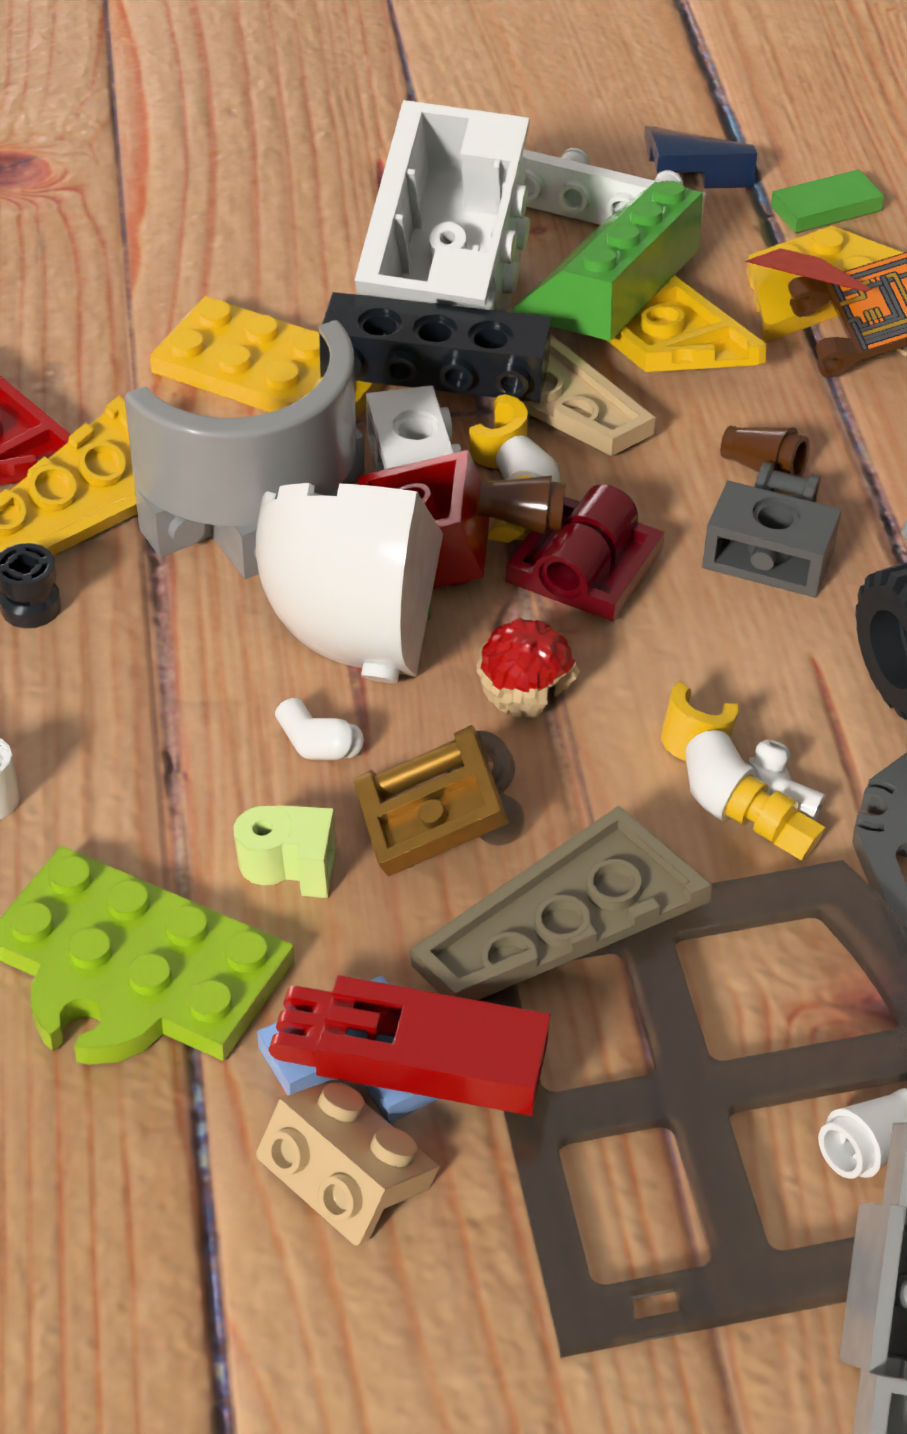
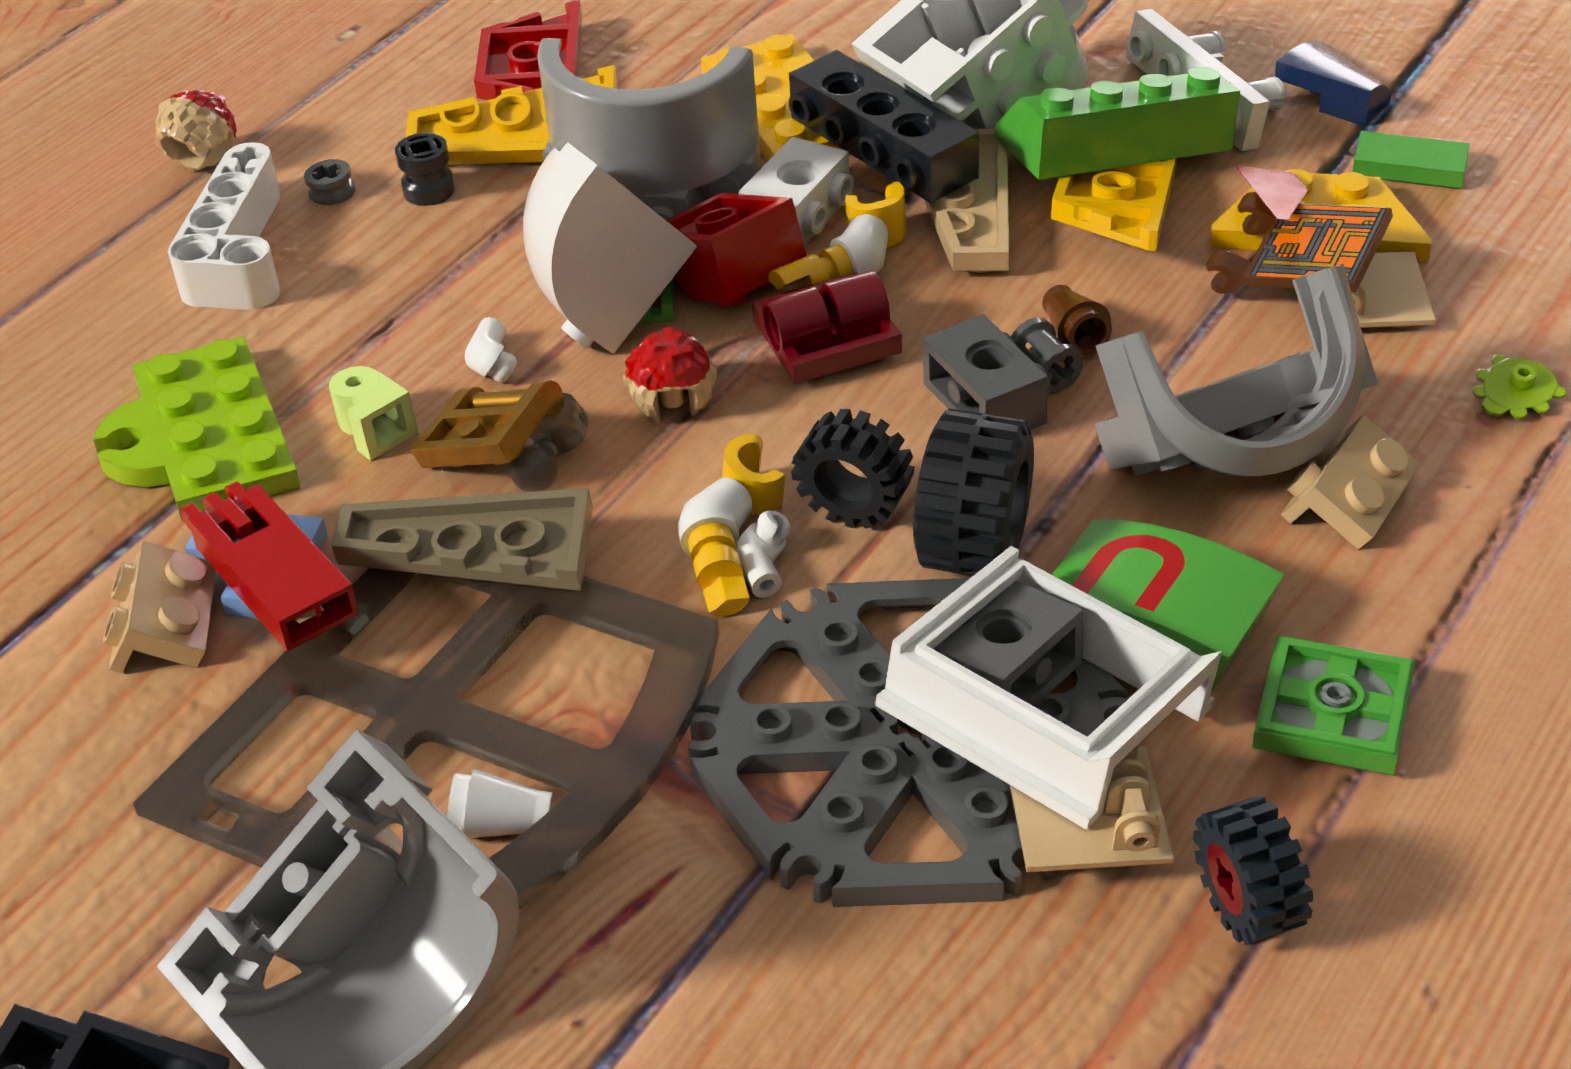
camera: 45 degrees right, 5 degrees down
reddish brown cone [478,475,566,535] -> none
none -> black tyre [791,409,915,529]

